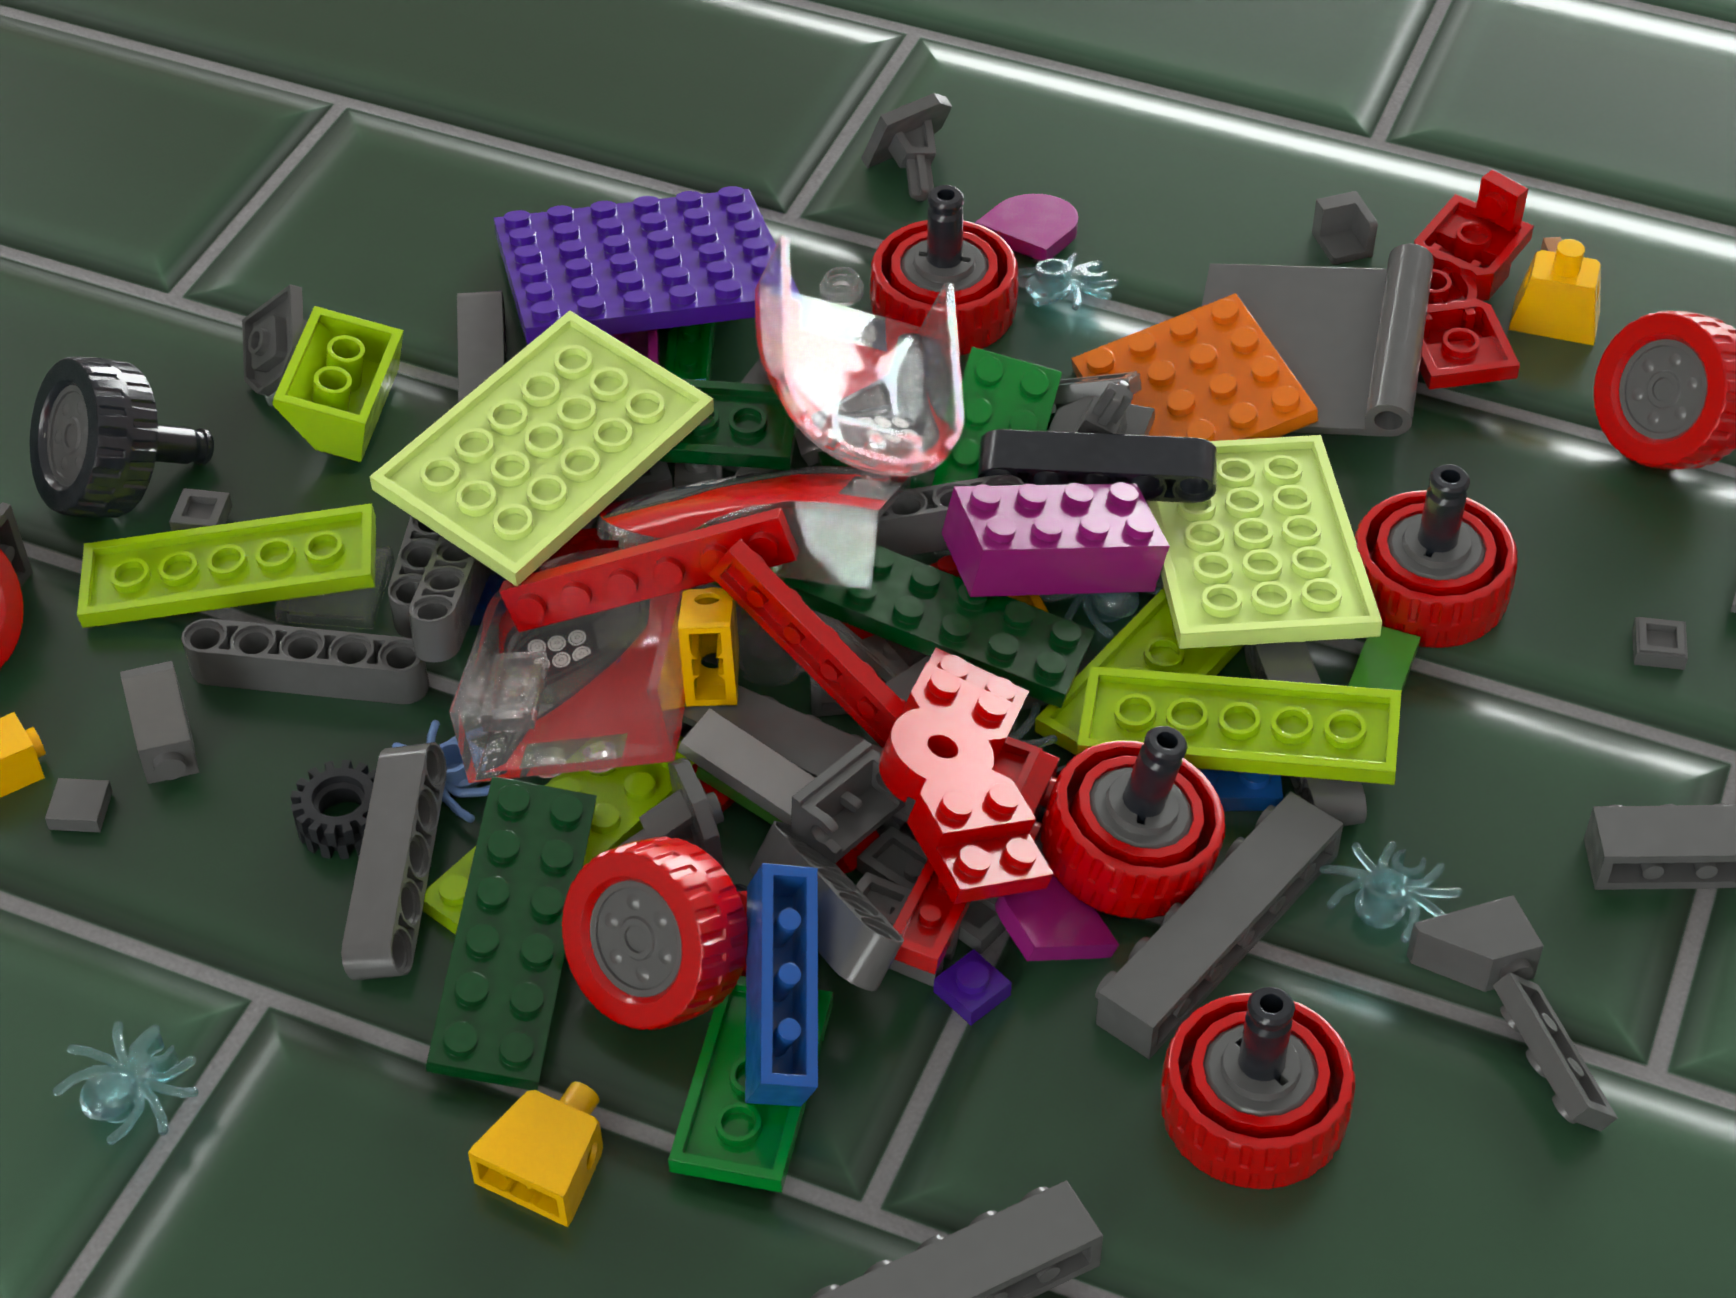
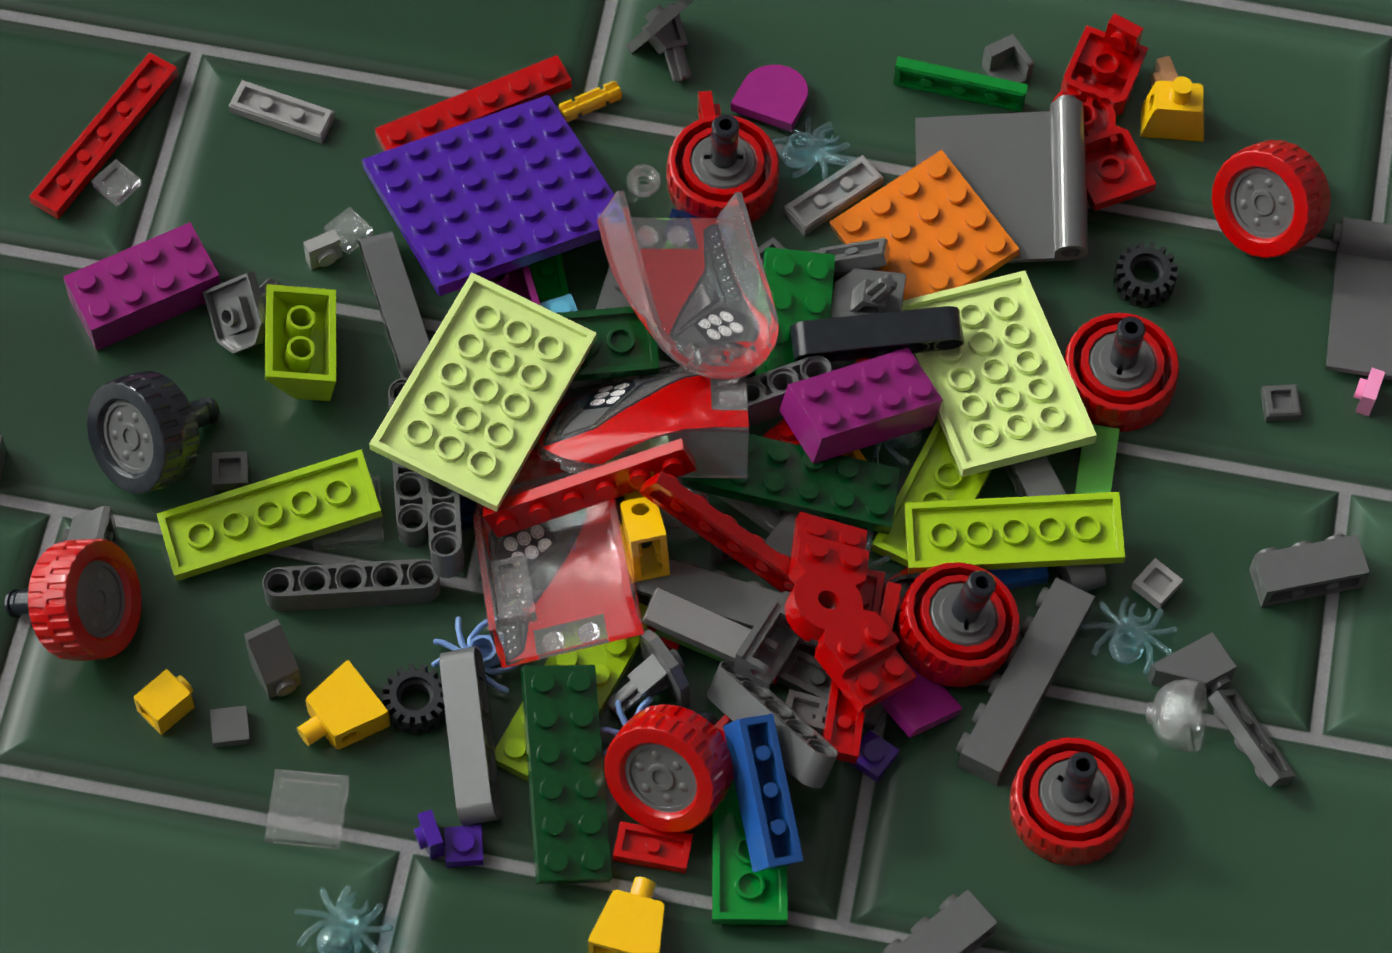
camera: 15 degrees left, 15 degrees up
none -> red plate [29,52,178,219]
none -> magenta brick [63,222,221,351]
none -> clear plate [92,159,141,207]
none -> light grey tile [228,80,335,144]
none -> clear tile [265,769,349,849]
none -> yellow torso [296,660,390,749]
none -> light grey plate [303,229,342,270]
none -> clear plate [324,207,373,255]
none -> red plate [375,55,572,151]
none -> dark purple plate [413,809,445,860]
none -> dark purple plate [444,825,484,868]
none -> yellow axle [559,81,622,122]
none -> red plate [613,821,693,874]
none -> light grey tile [783,155,884,236]
none -> green tile [893,56,1028,112]
none -> black tyre [1113,241,1178,308]
none -> light grey plate [1131,558,1183,609]
none -> clear cylinder [1146,679,1207,752]

